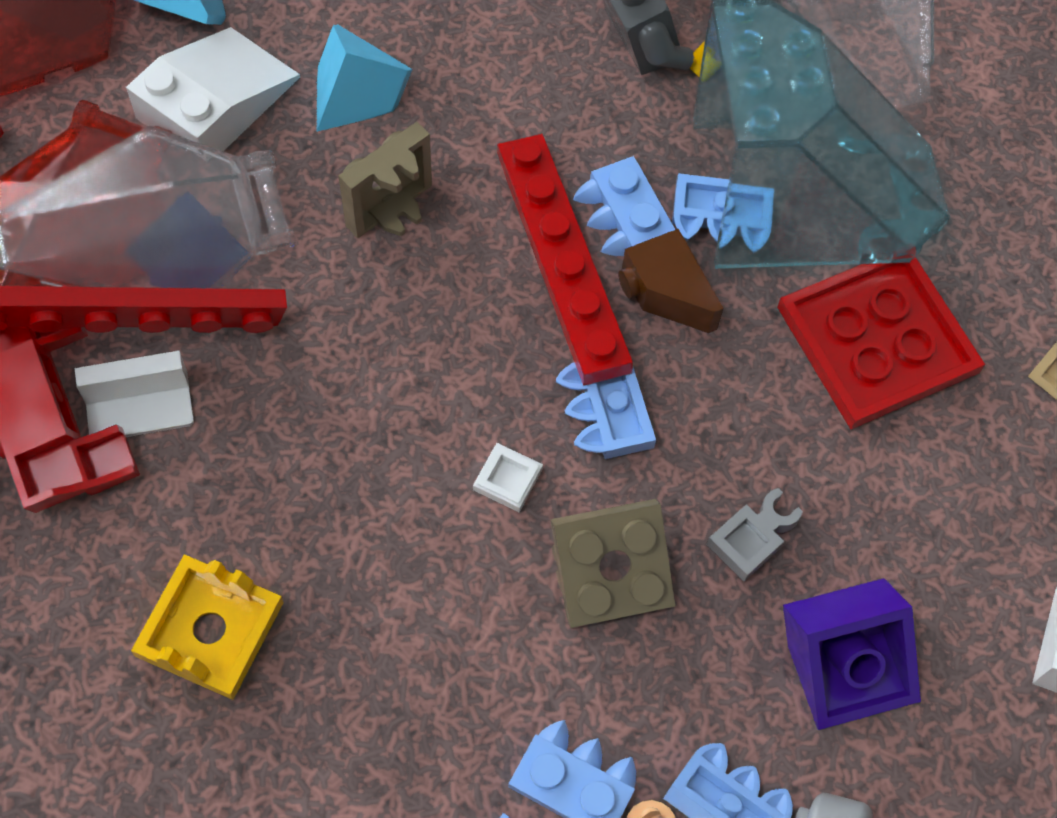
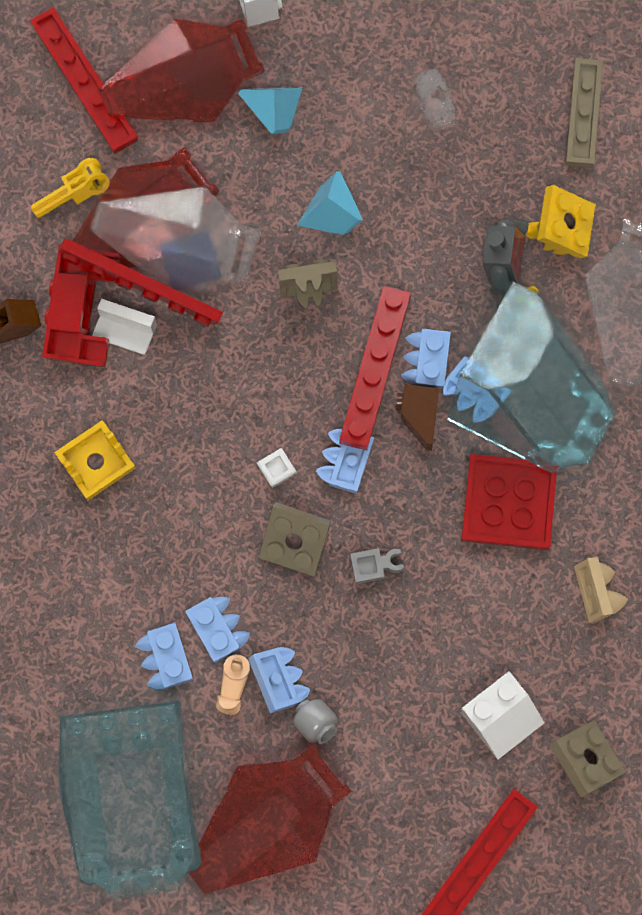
camera: 40 degrees right, 10 degrees up
white slope [126,27,300,168] -> none
dark purple slope [783,578,921,730] -> none

